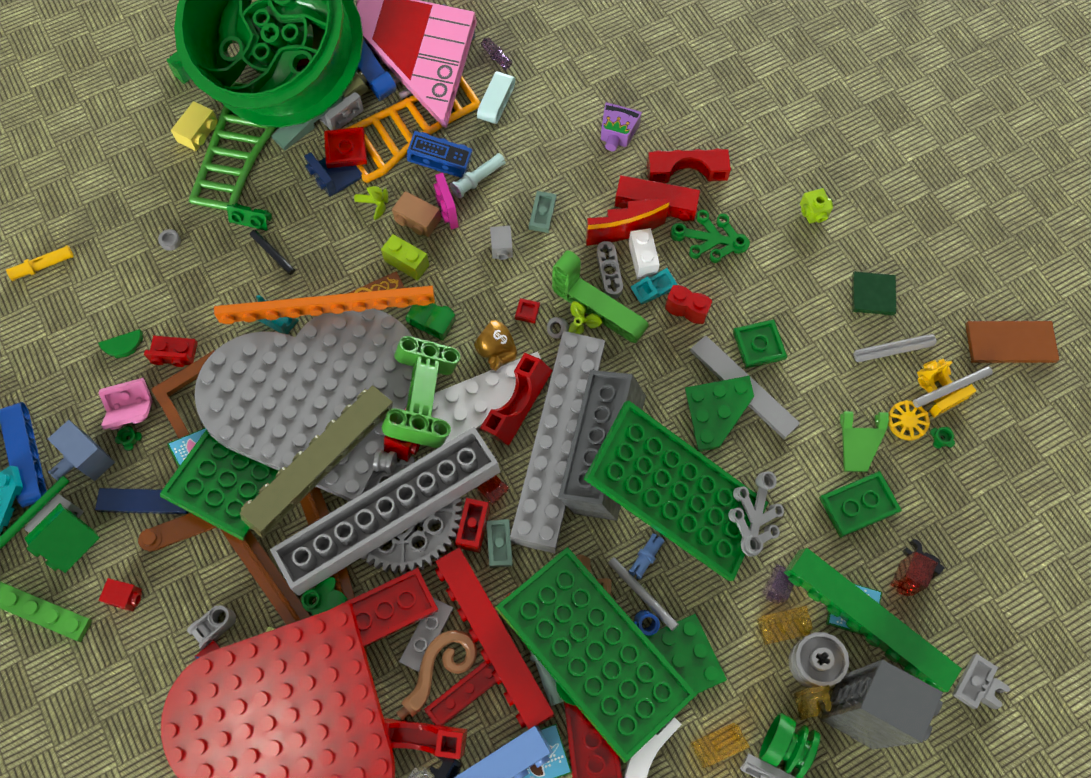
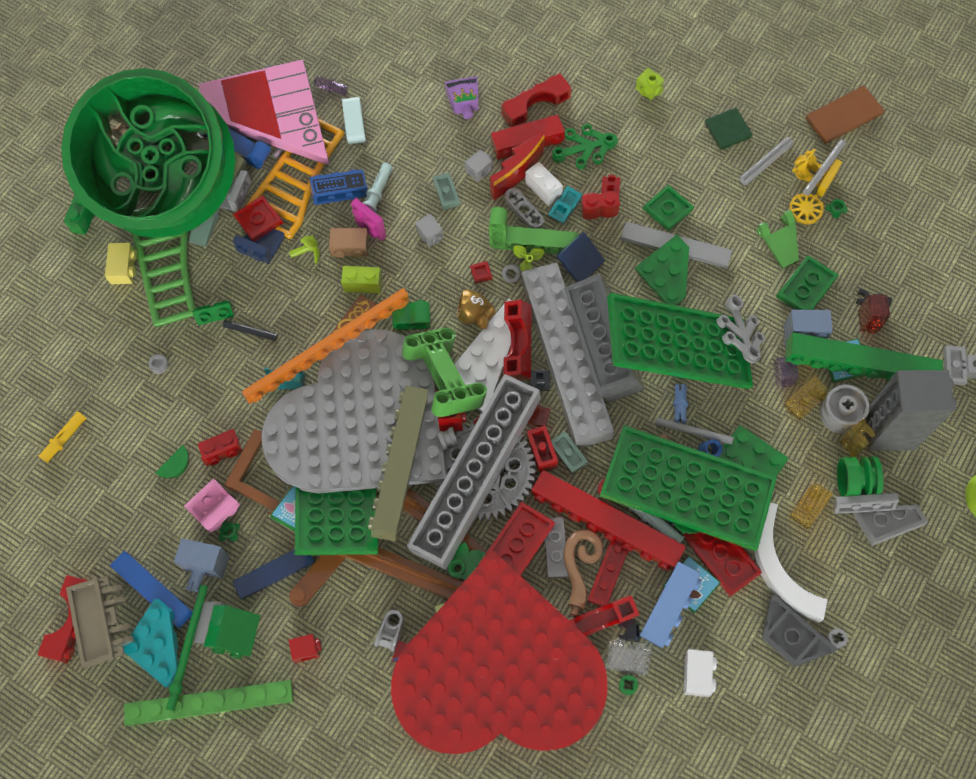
camera: 25 degrees left, 0 degrees up
none -> light grey brick [465,149,493,183]
none -> black tile [530,370,550,391]
none -> dark blue tile [556,232,605,283]
none -> red tile [601,175,620,194]
none -> sand blue brick [784,310,832,346]

